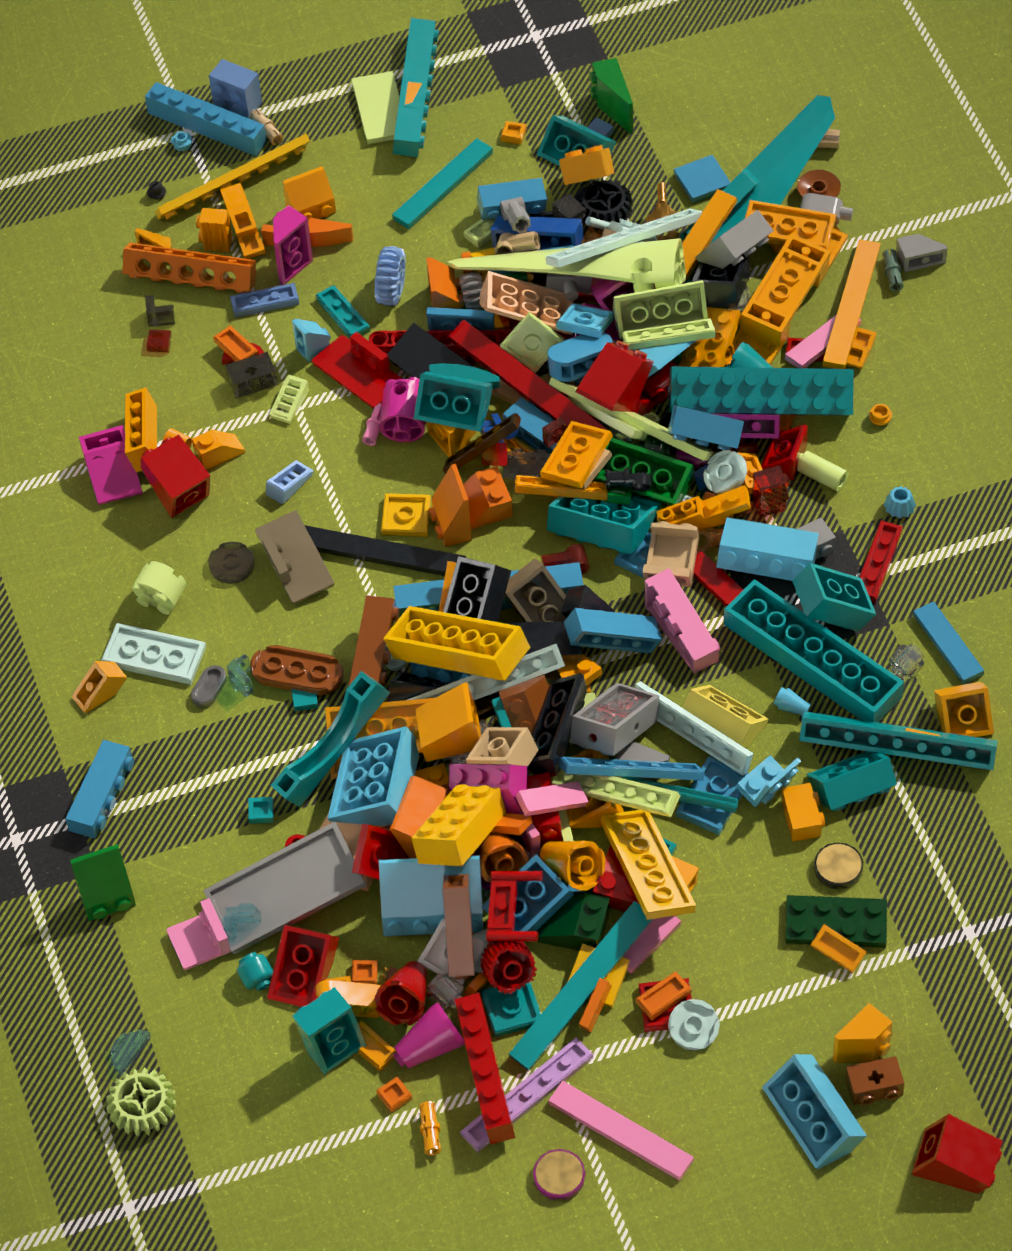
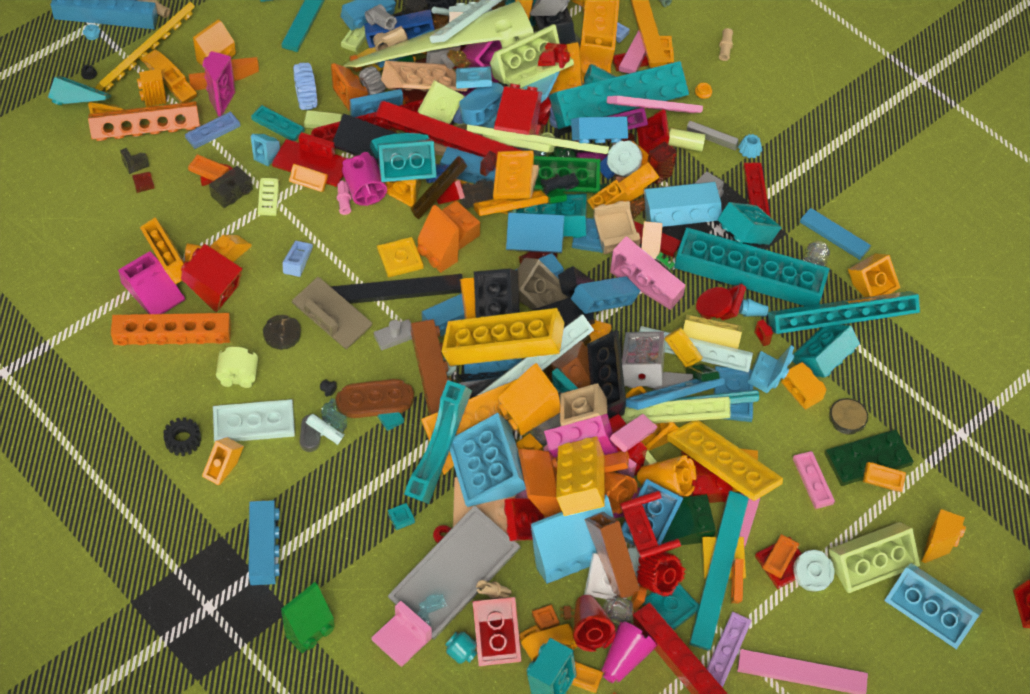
camera: 30 degrees left, 0 degrees up
dark orange brick [845,1056,905,1105] -> none
none -> teal slope [48,76,111,105]
none -> orange brick [111,313,231,346]
none -> black tyre [163,417,201,456]
none -> light orange tile [289,164,329,192]
none -> yellowish green tile [304,110,342,128]
none -> light aqua axle [306,414,345,445]
none -> black piece [320,379,337,397]
none -> light grey tile [374,319,412,351]
none -> clear yellow plate [447,50,470,68]
none -> tan axle [476,580,512,599]
none -> dark azure tile [506,213,564,253]
none -> red tile [538,47,556,66]
none -> red bracket [545,43,570,68]
none -> bright pink tile [607,96,703,113]
none -> light blue plate [616,22,630,43]
none -> tile [641,221,662,259]
none -> green tile [655,252,675,272]
none -> yellow tile [664,327,703,367]
none -> dark green tile [686,364,720,382]
none -> light grey tile [687,121,738,151]
none -> red tile [696,287,733,319]
none -> tan pin [719,28,733,61]
none -> red tile [720,284,746,321]
none -> red plate [754,319,773,347]
none -> bright pink tile [793,451,835,509]
none -> yellowish green slope [829,522,920,593]

